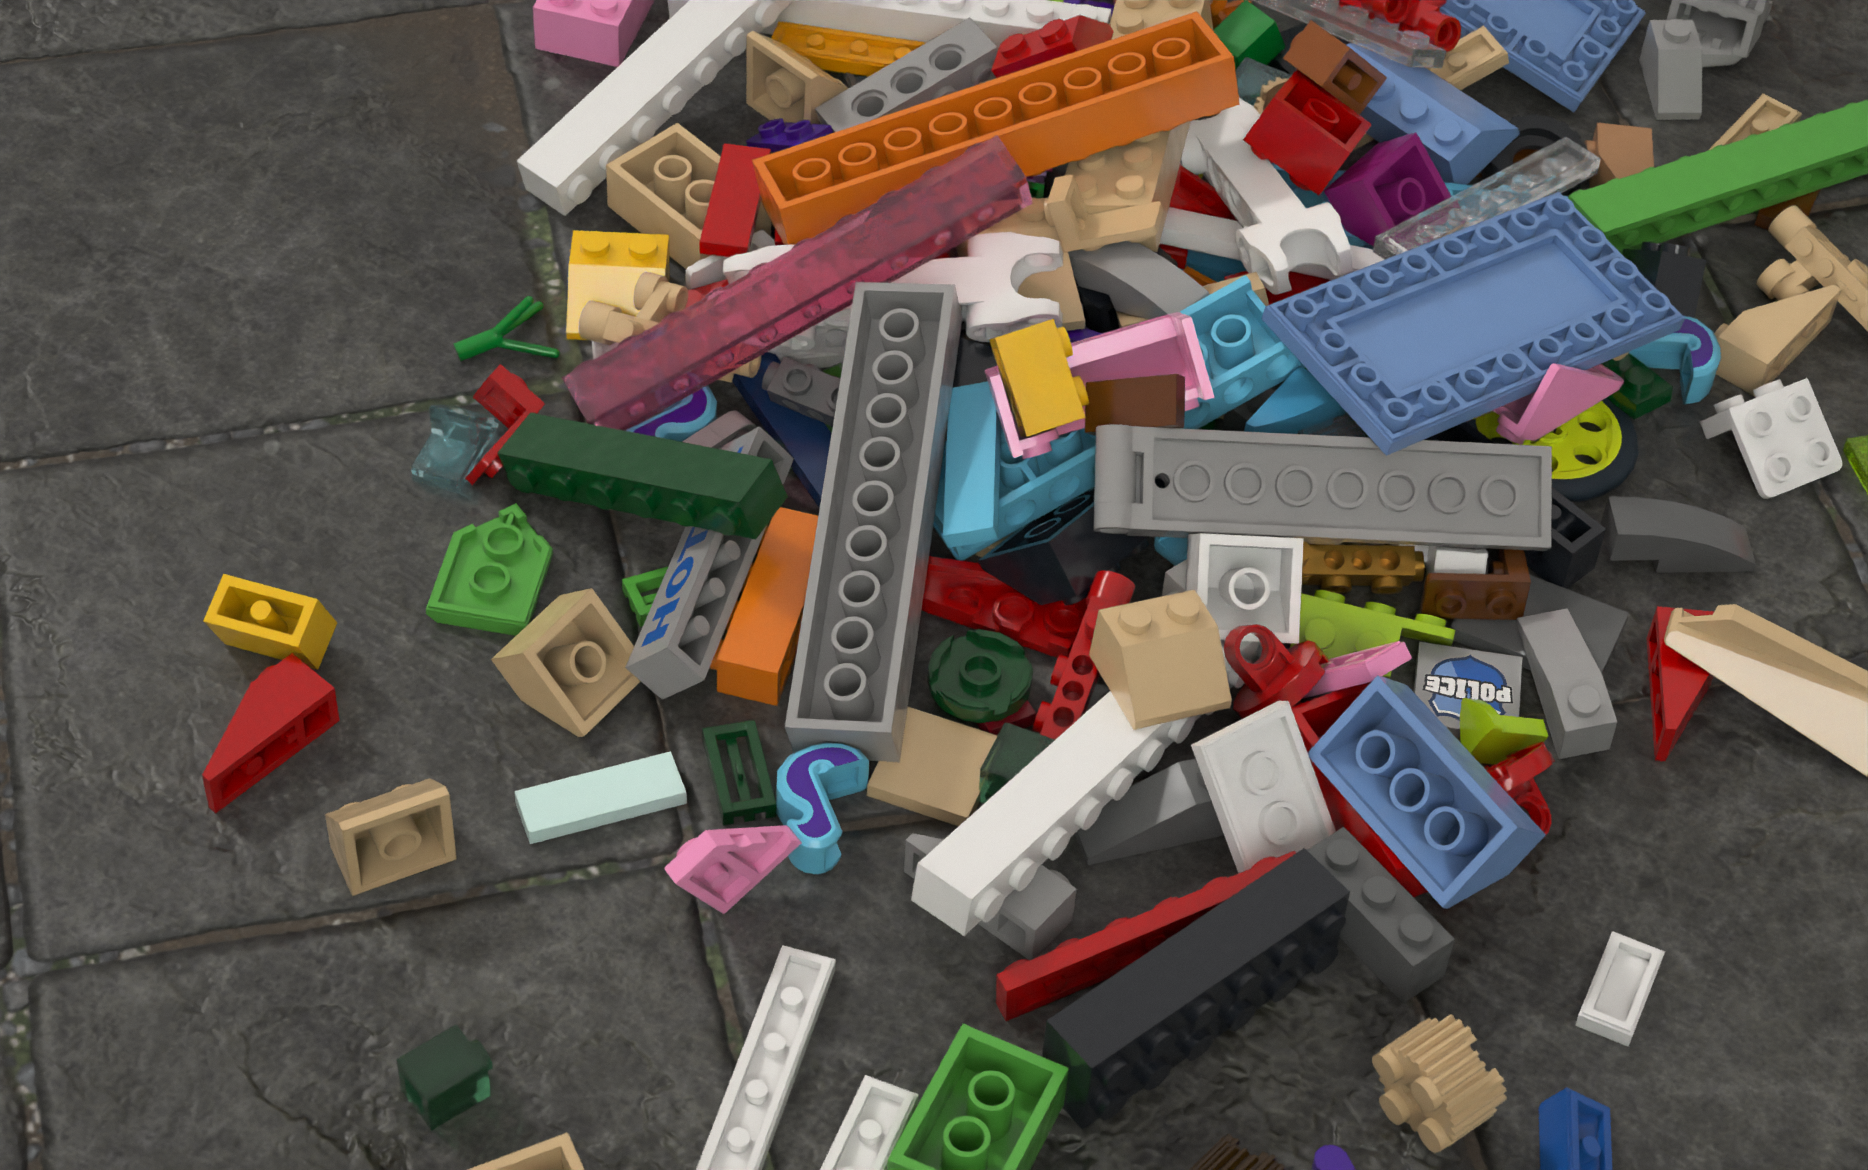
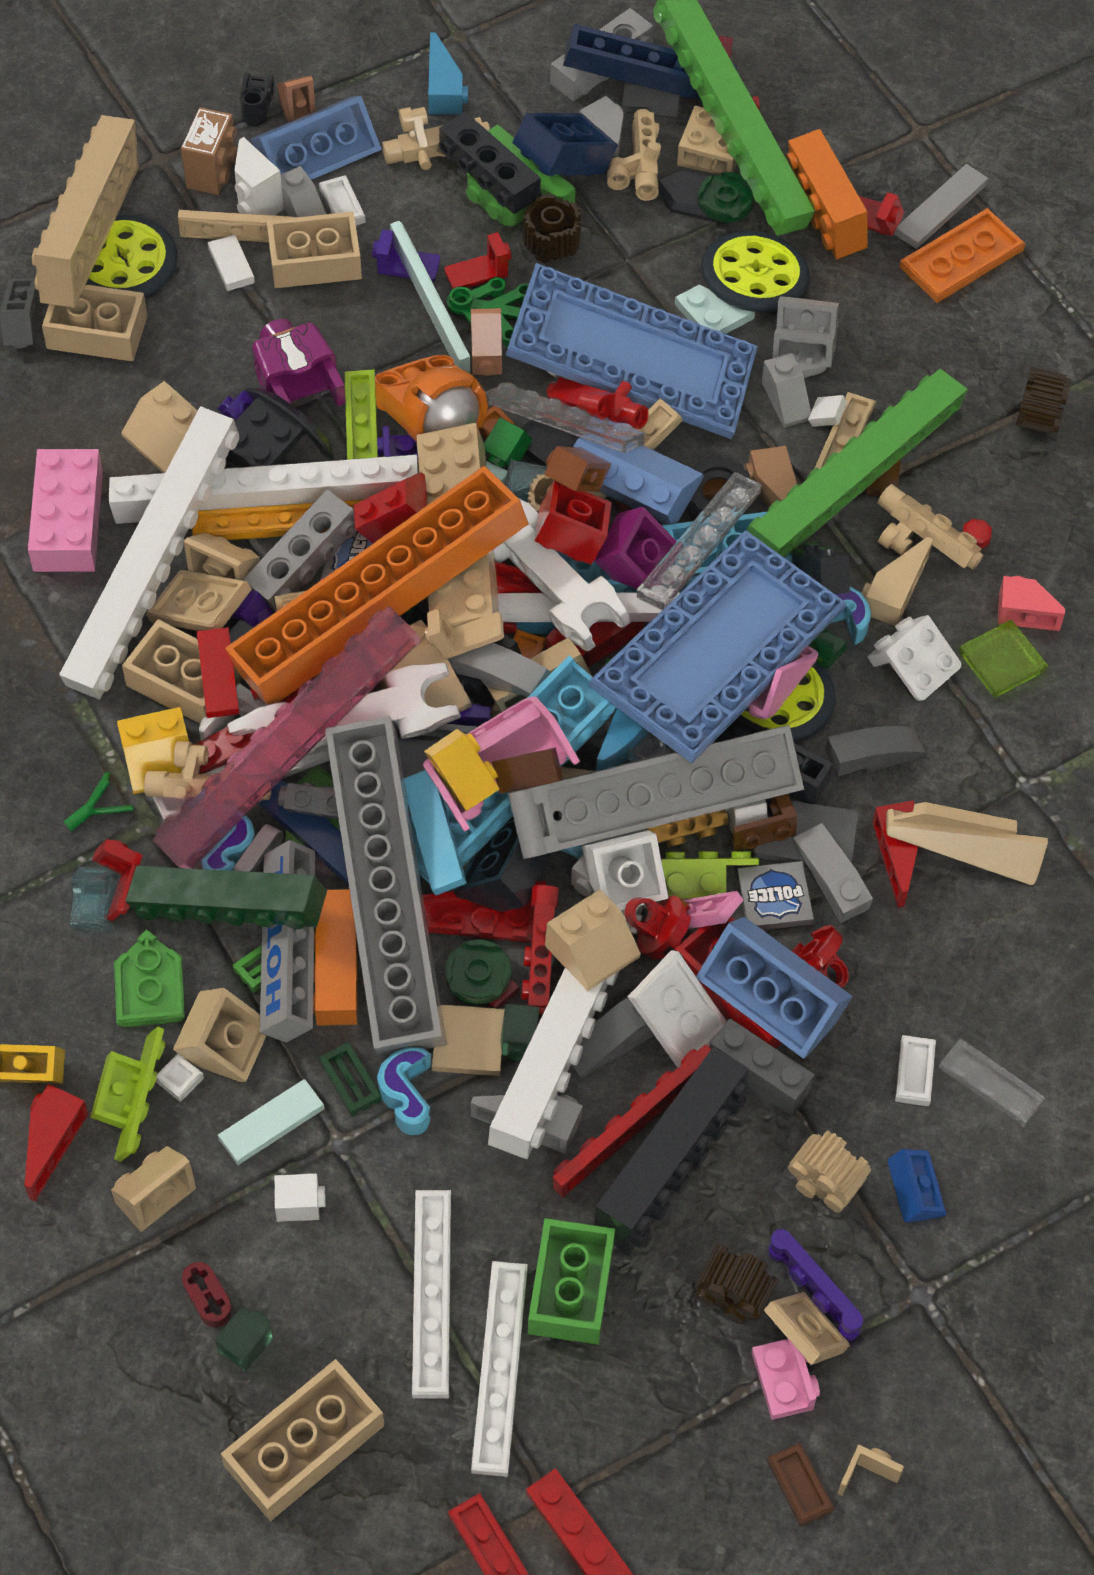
camera: 15 degrees left, 10 degrees up
bright pink wing [664,825,802,914] -> none
lime tile [1460,698,1549,764] -> none
none -> lime bracket [90,1026,165,1162]
none -> tan tile [146,570,252,631]
none -> white tile [156,1054,204,1102]
none -> dark red beam [182,1262,232,1328]
none -> white brick [275,1174,326,1222]
none -> white tile [808,395,847,427]
none -> clear plate [939,1038,1045,1127]

